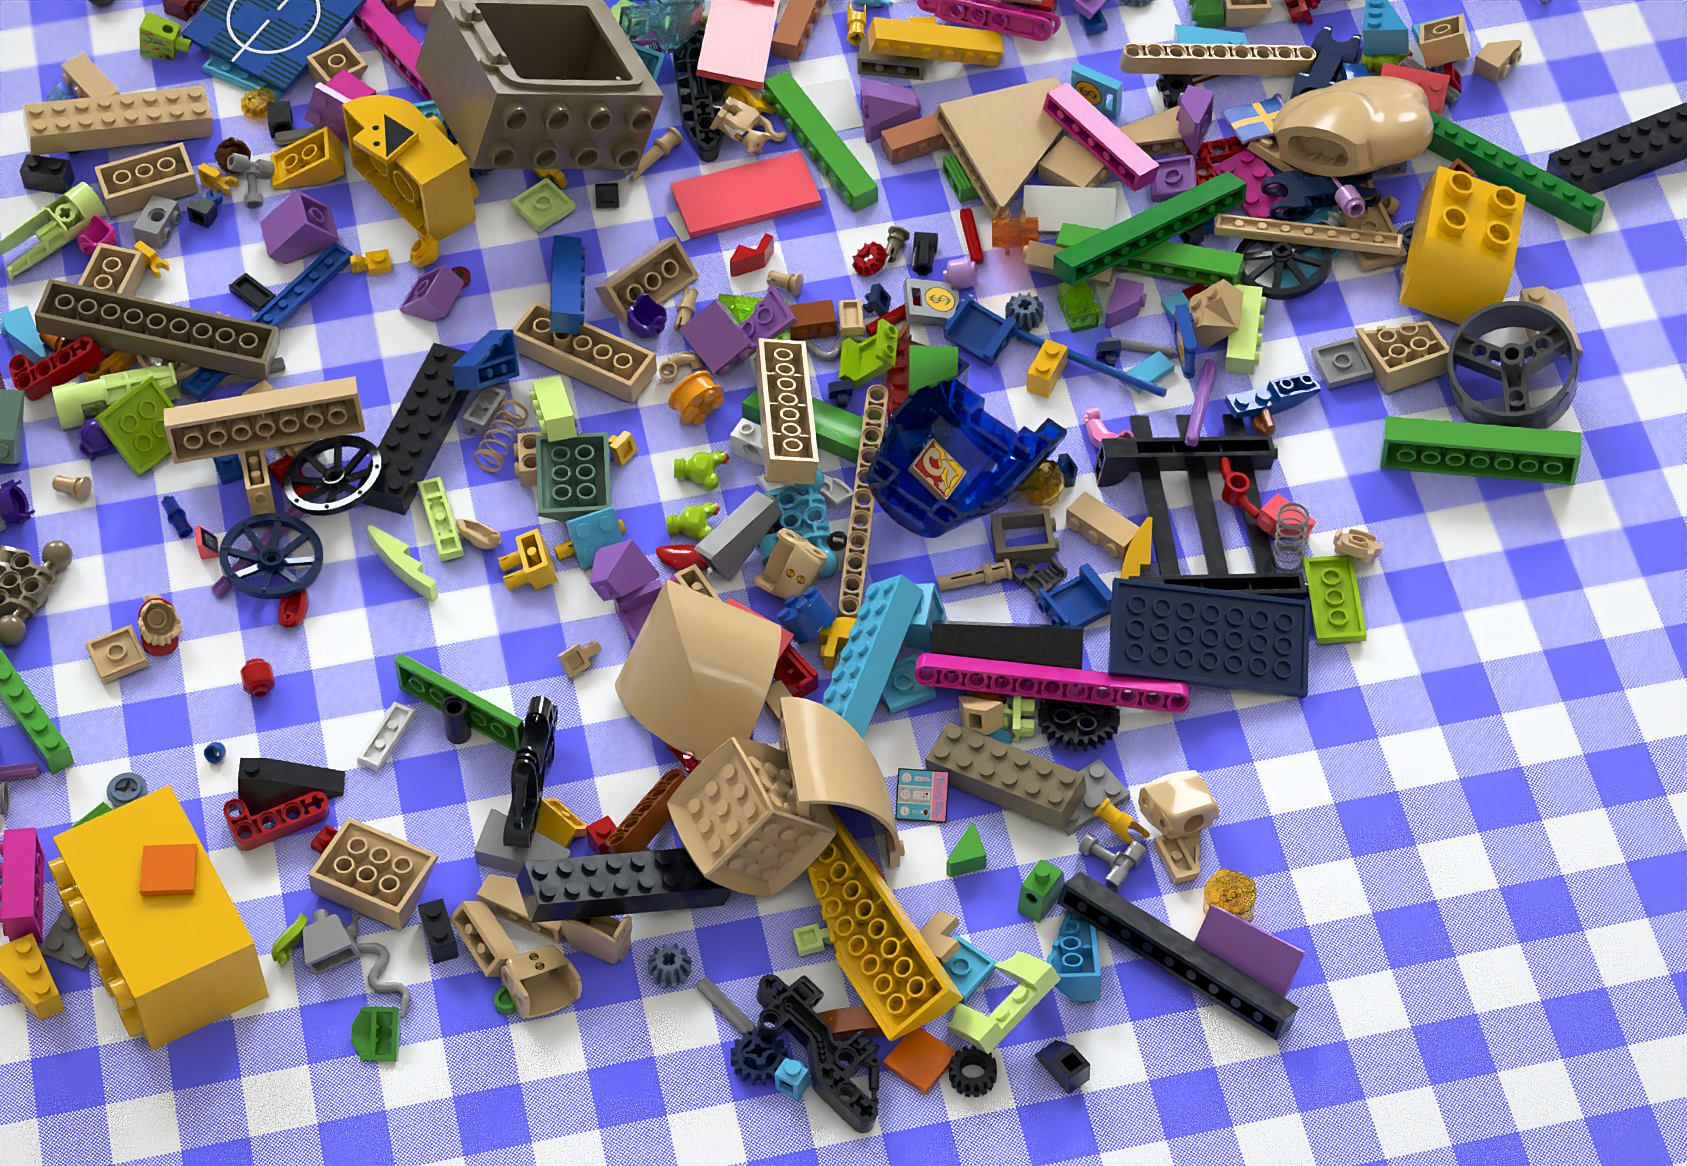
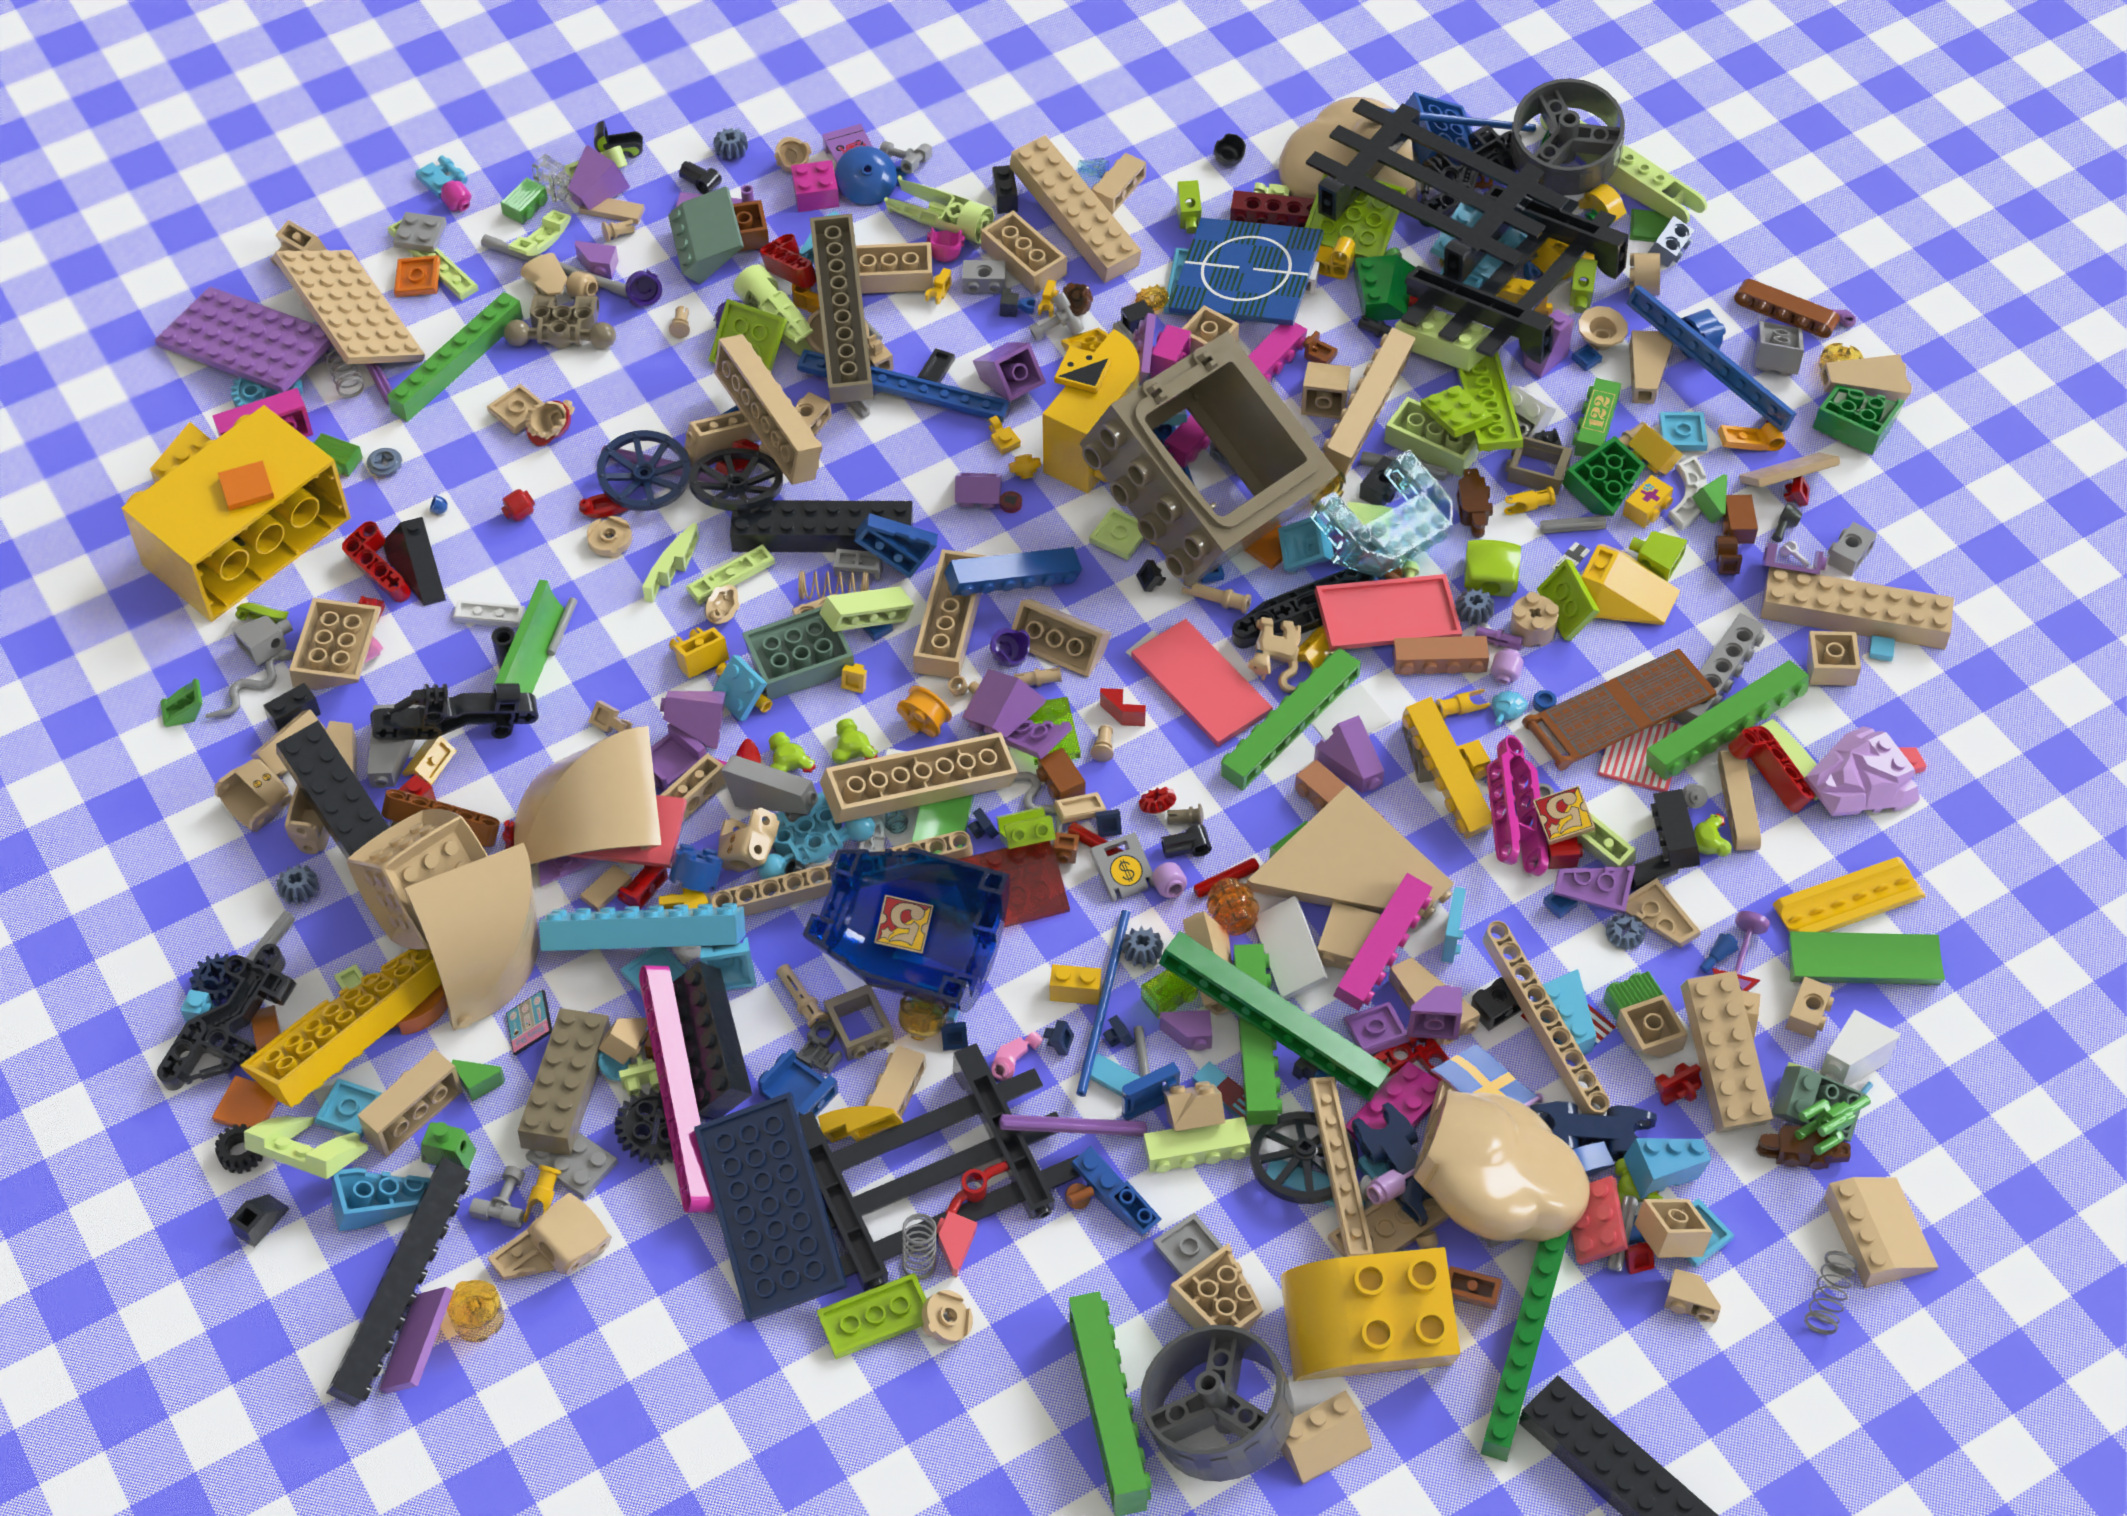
camera: 70 degrees right, 0 degrees up
clear blue axle [161,495,193,538] -> none
slope [195,526,219,560] -> none
bright green slope [908,345,958,395] -> none
tan tile [919,911,961,964] -> none
blue panel [943,294,1018,367] -> none
none -> tan brick [357,1049,463,1158]
none -> tan plate [587,516,633,559]
none -> dark blue tile [1042,1020,1075,1056]

